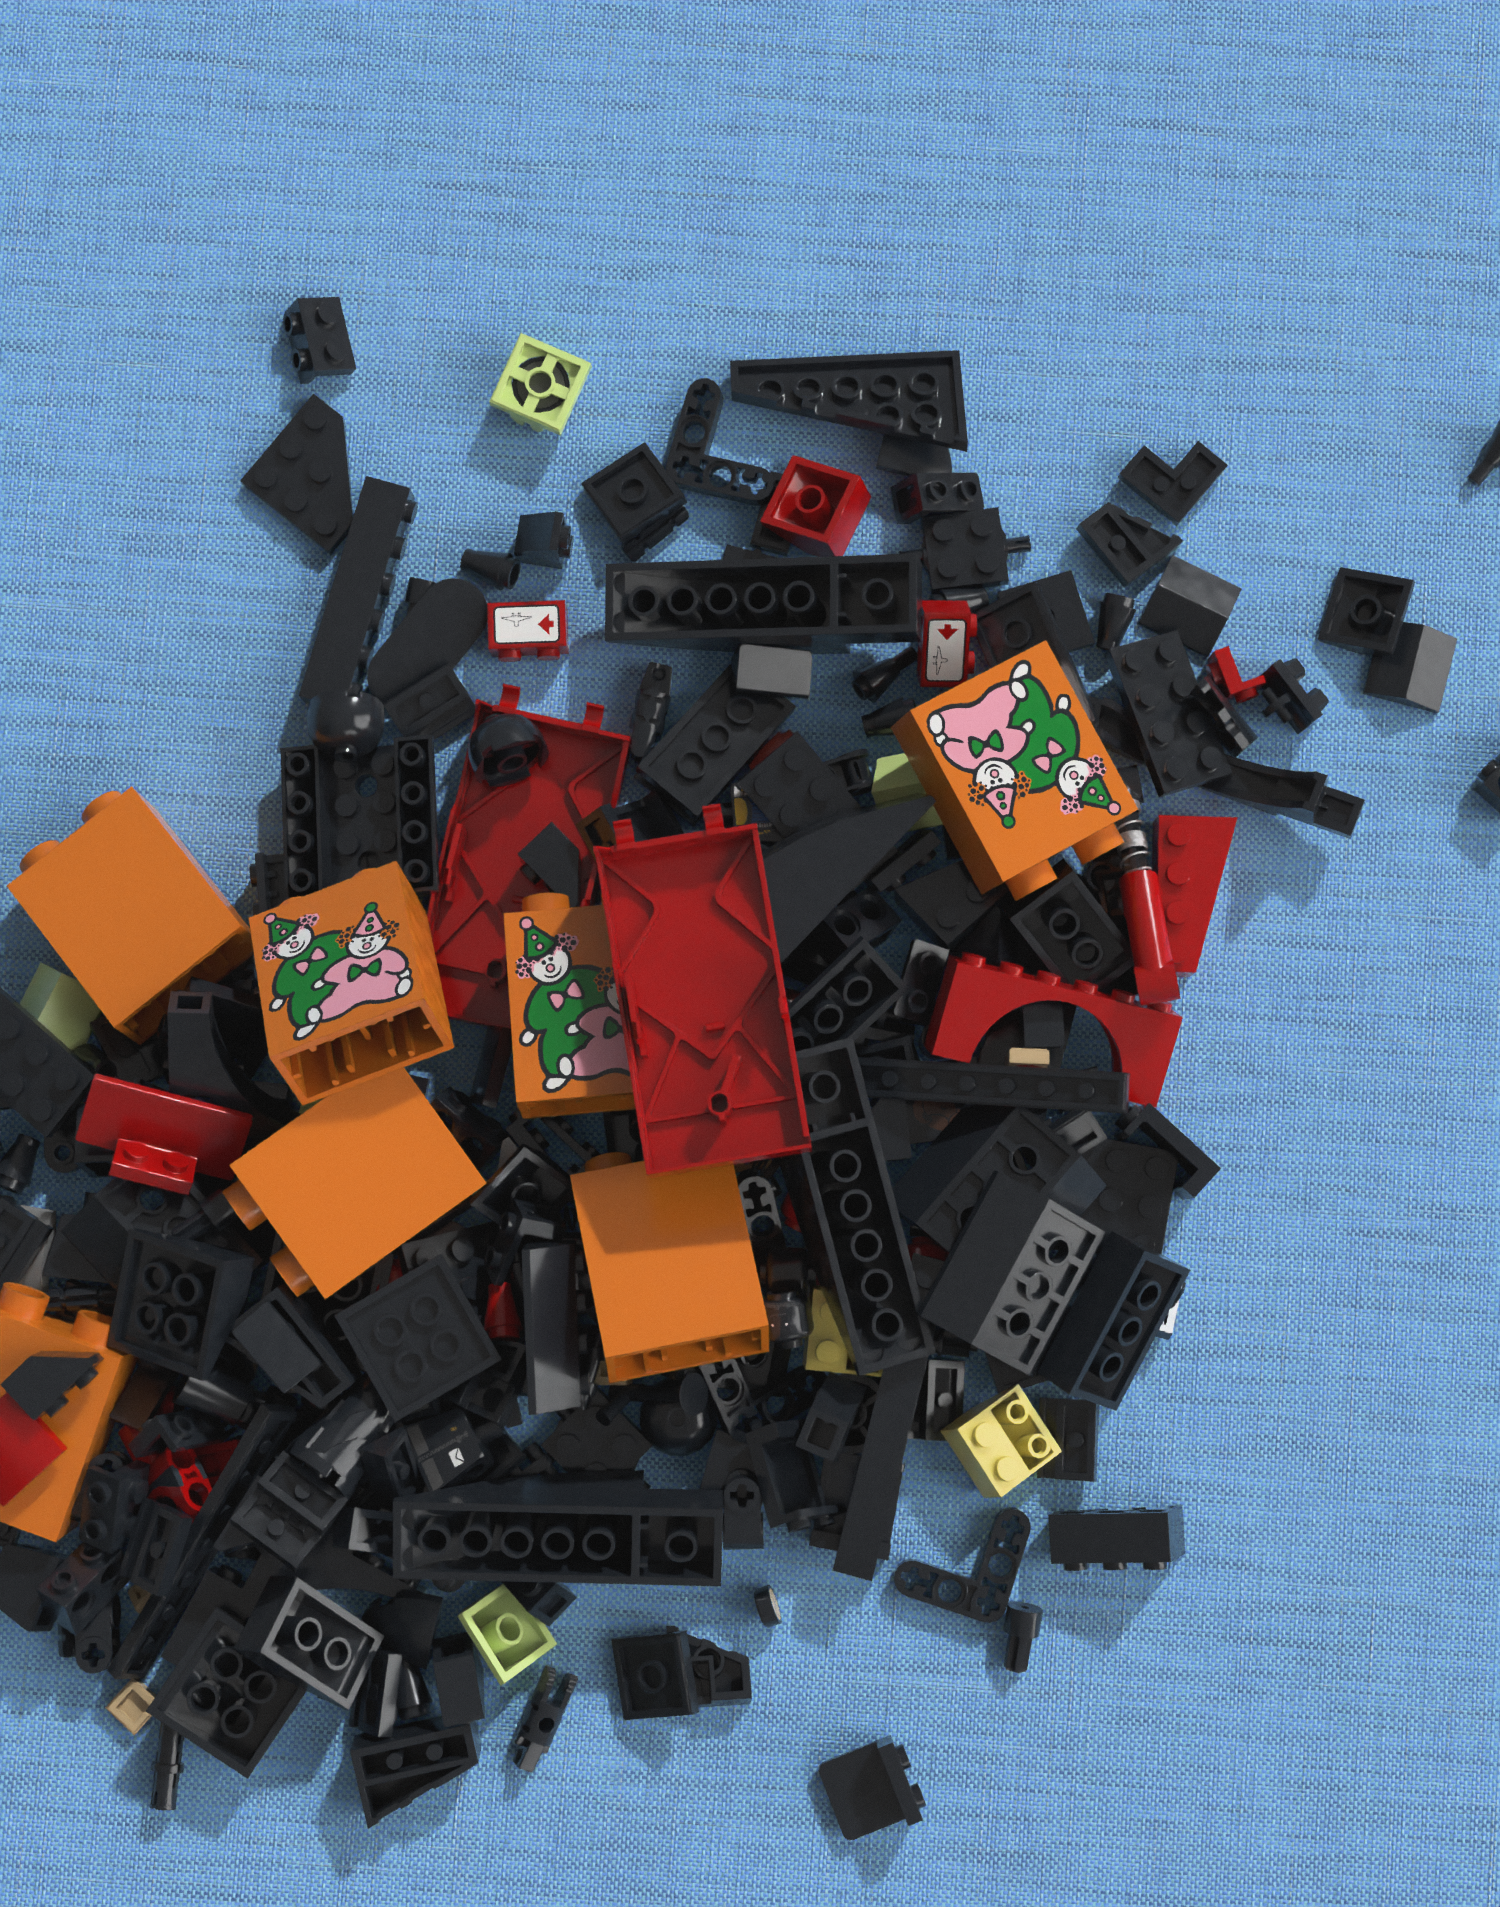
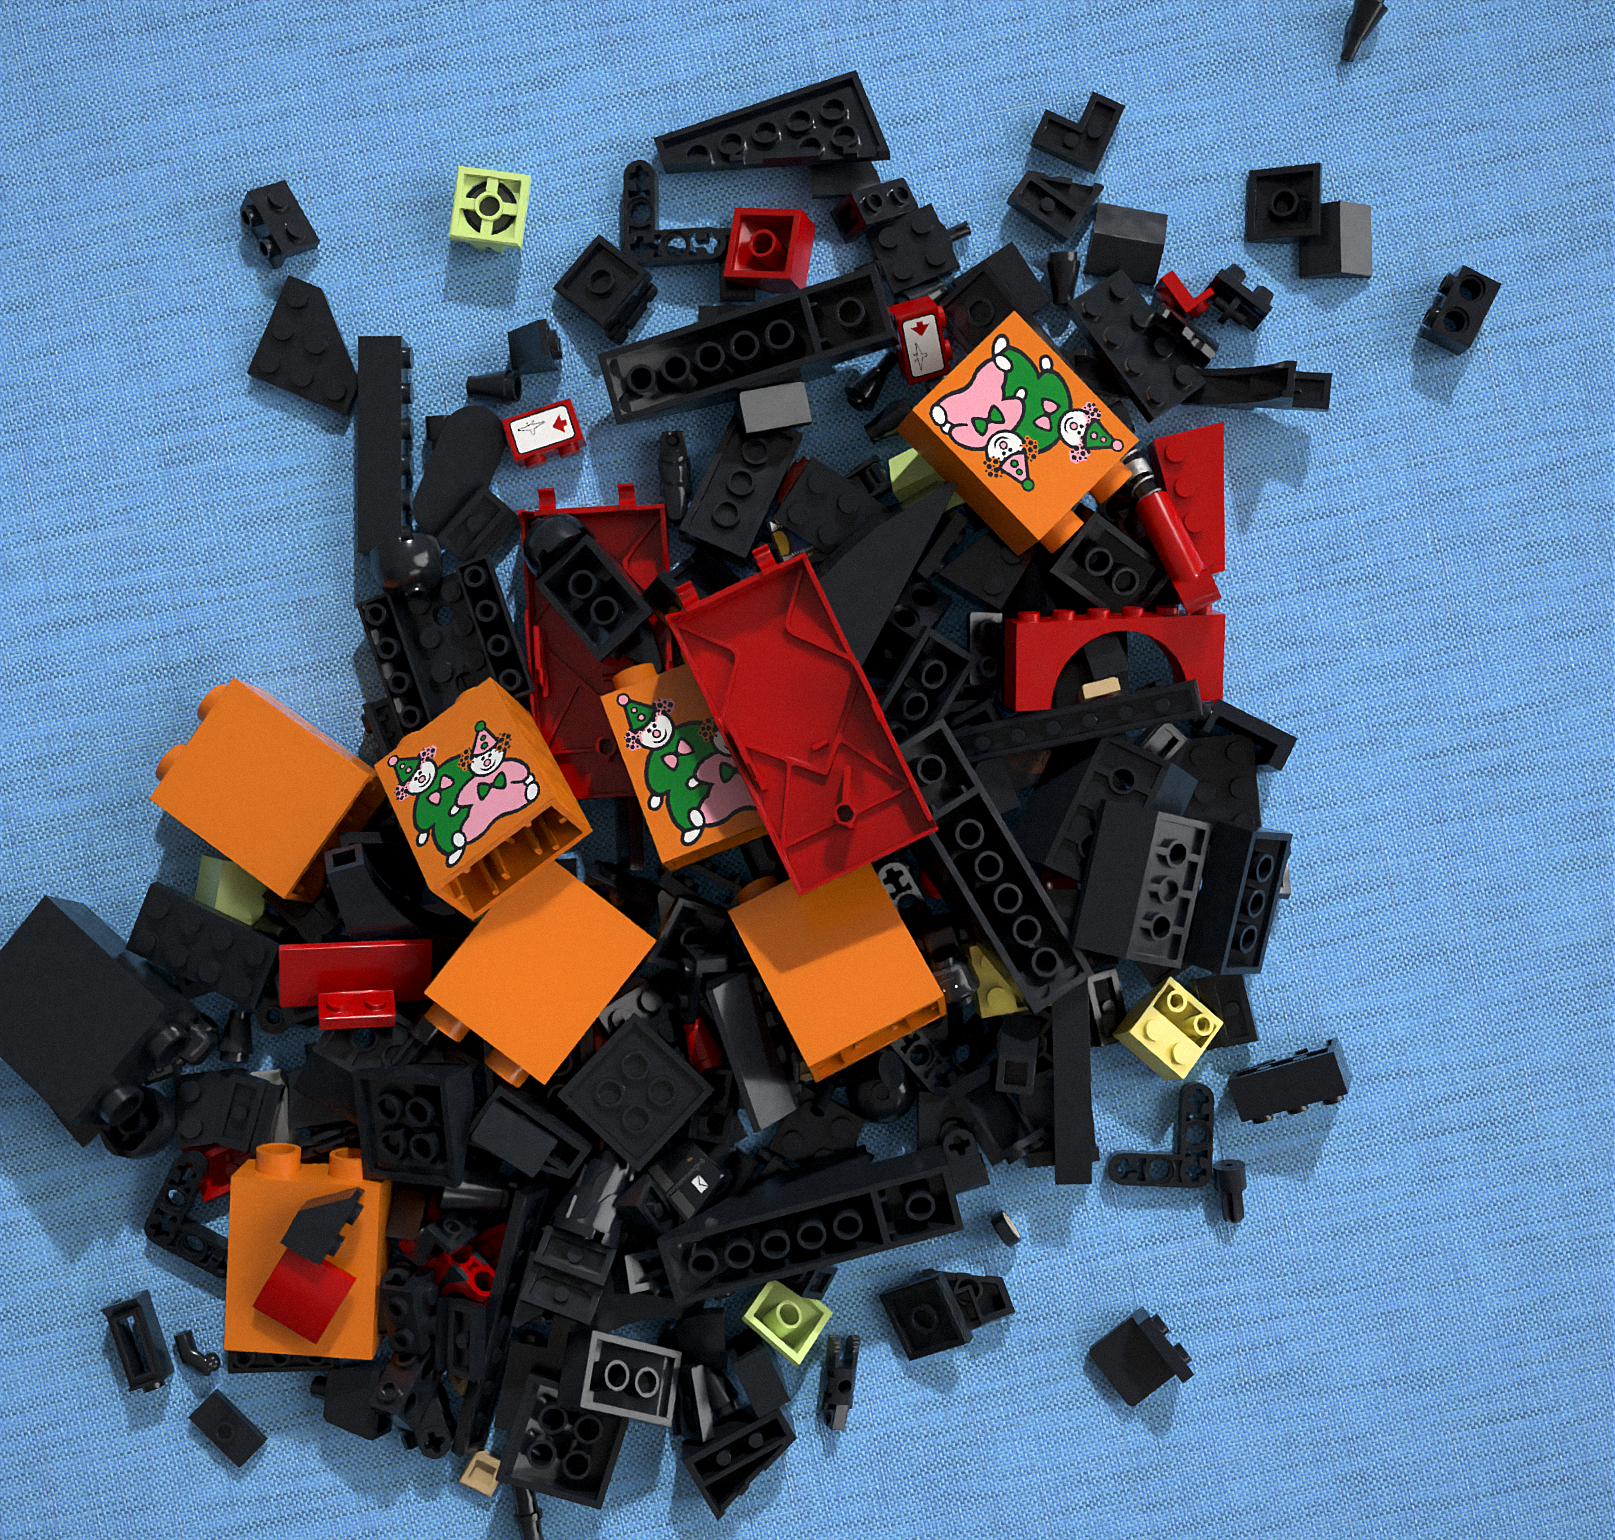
camera: 20 degrees left, 5 degrees up
none -> black slope [534,534,655,663]

